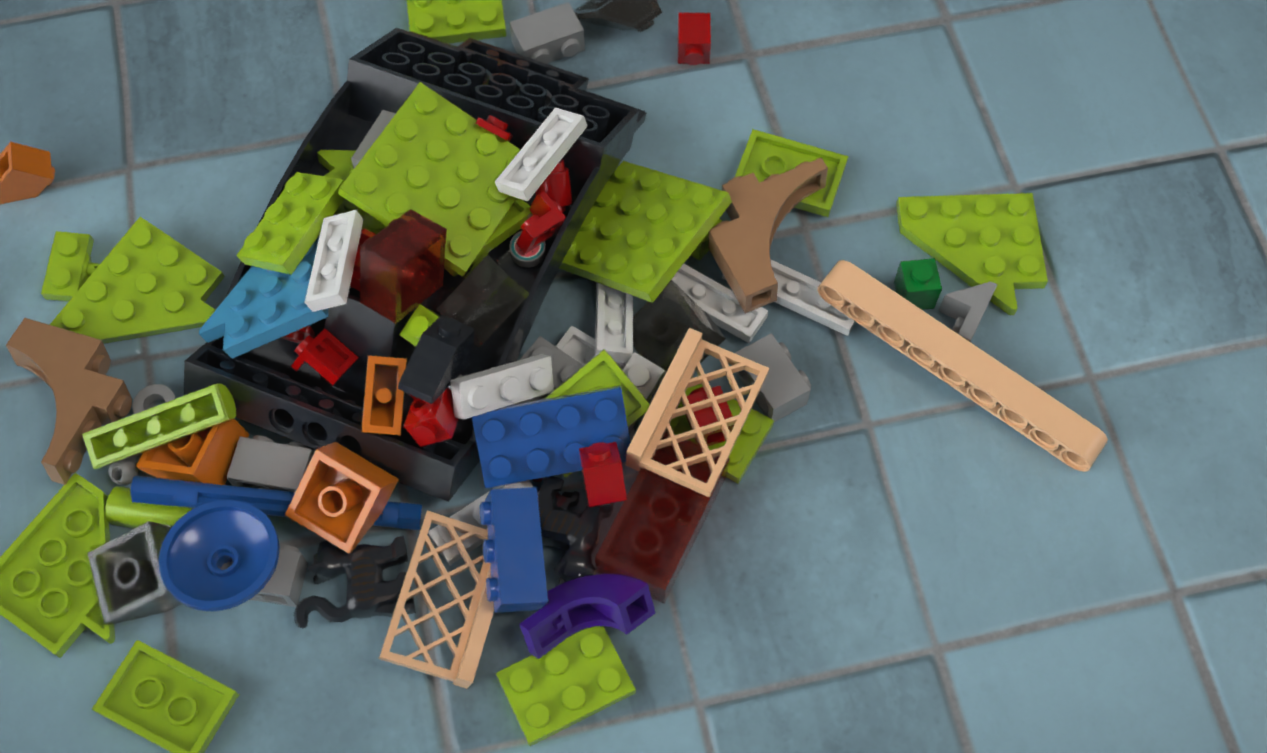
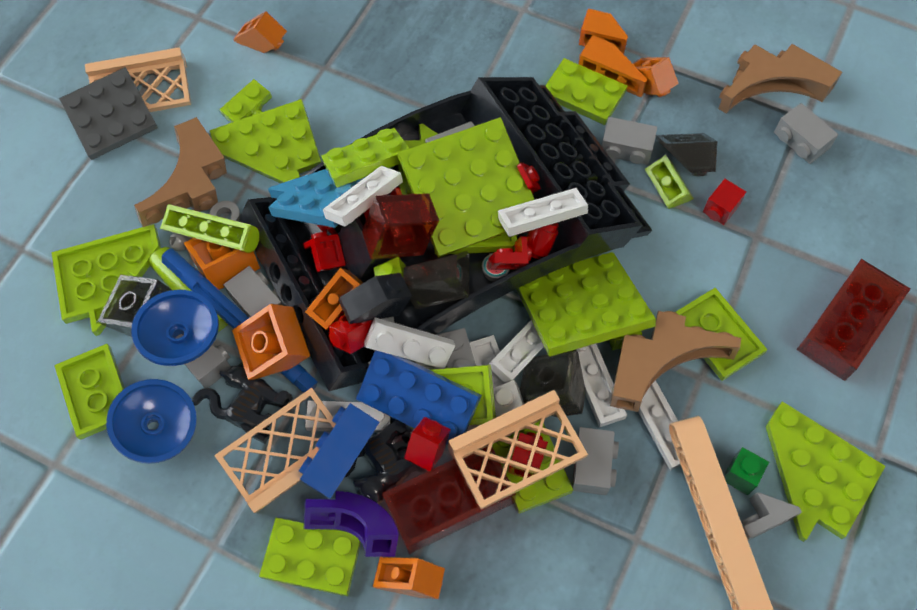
camera: 40 degrees right, 0 degrees up
none -> blue dish [106,379,197,464]
none -> orange slope [373,557,445,599]
none -> lime slope [645,155,694,209]
none -> clear red brick [796,258,911,381]

